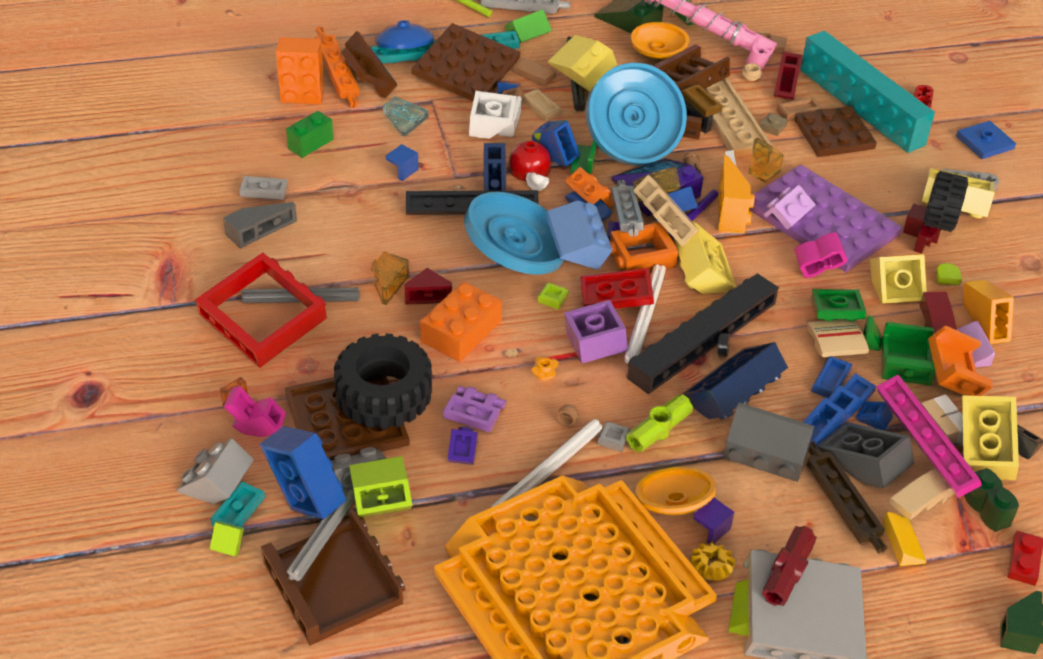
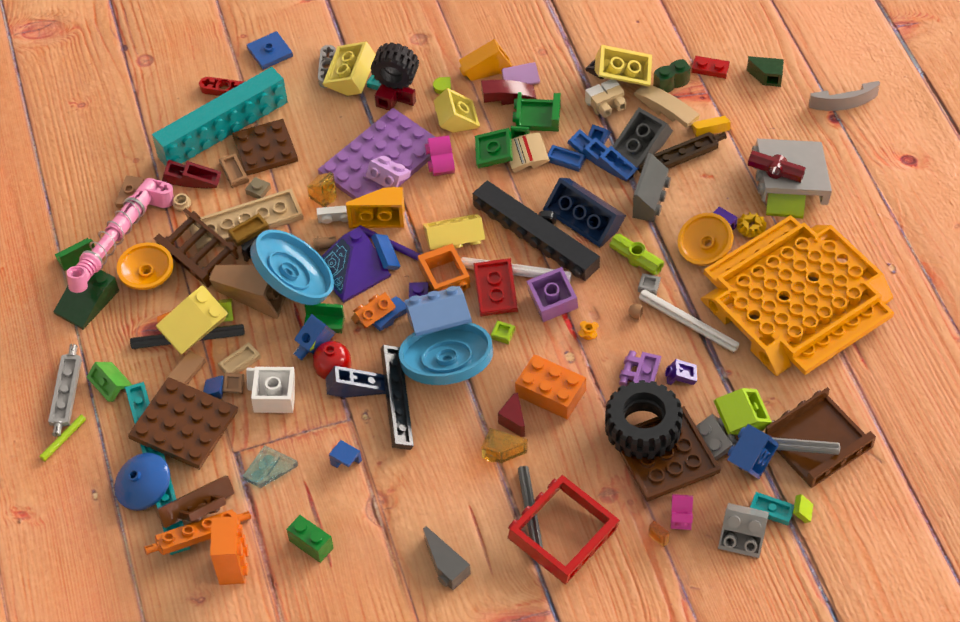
camera: 90 degrees left, 10 degrees up
light grey plate [240,176,288,200] -> none
white piece [526,172,550,191] -> none
light grey plate [612,180,643,237] -> none
clear yellow slope [633,167,680,202] -> none
tan slope [633,175,699,246] -> none
dark pink plate [876,375,982,498] -> none
orange panel [928,326,993,396] -> none

